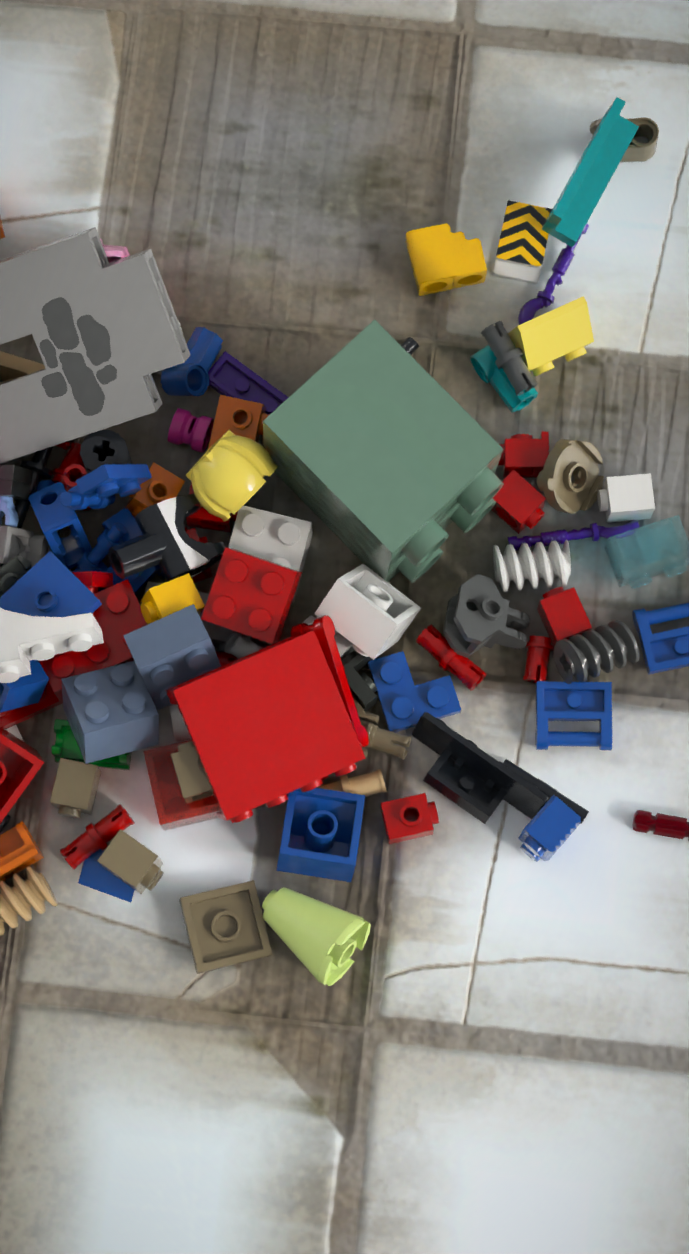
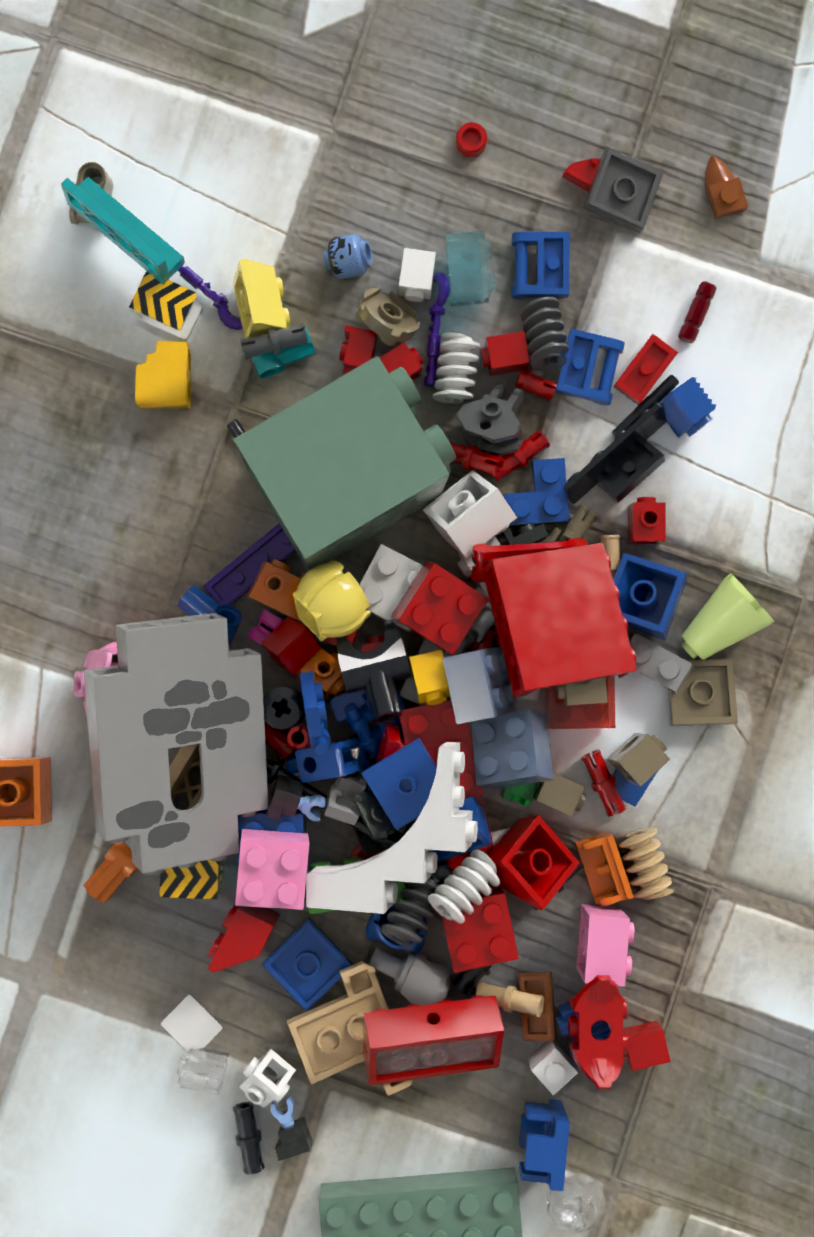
camera: 75 degrees left, 10 degrees up
none -> red brick [261,617,321,676]
none -> medium blue head [323,234,372,279]
none -> red pin [449,440,504,477]
none -> red plate [613,334,678,405]
none -> light grey plate [630,633,693,694]

